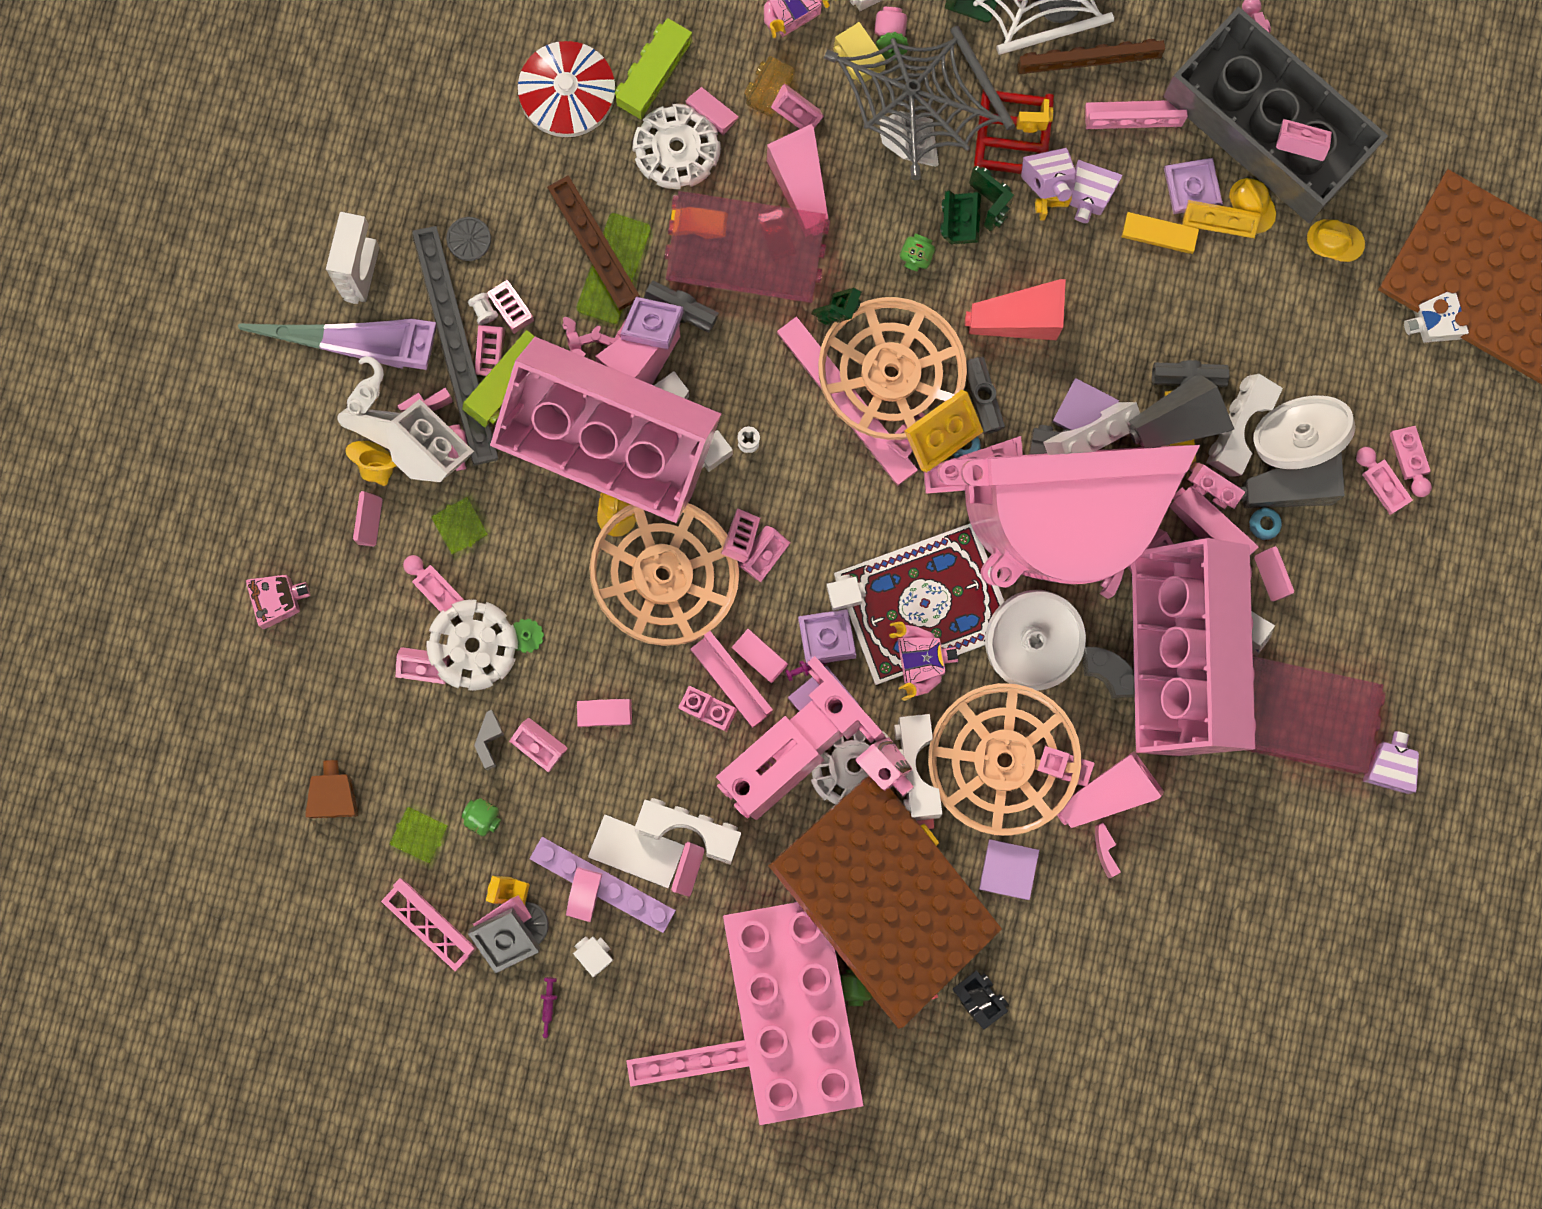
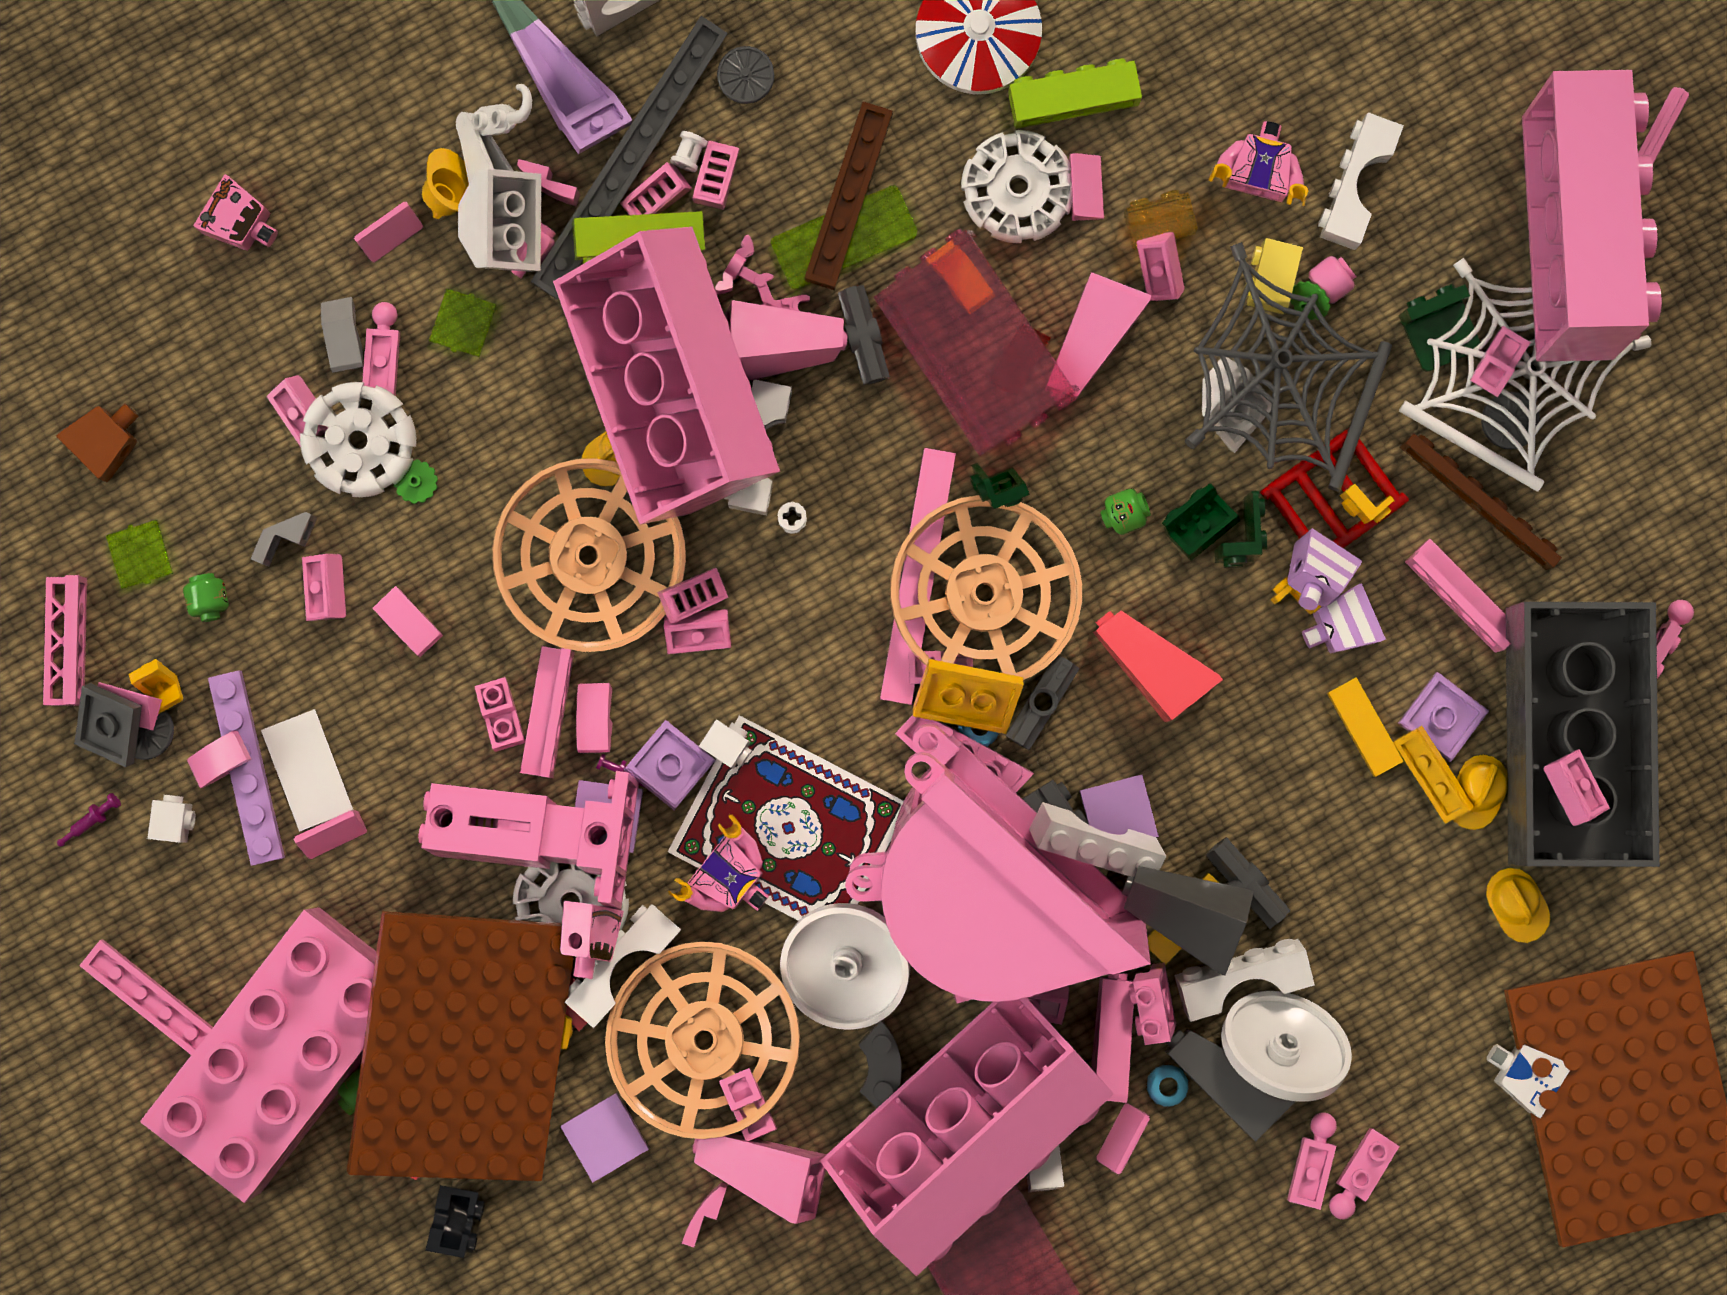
camera: 50 degrees right, 5 degrees up
lavender tile [620,297,684,350] -> none
white arch [634,798,741,865] -> none
none -> light grey slope [321,297,364,373]

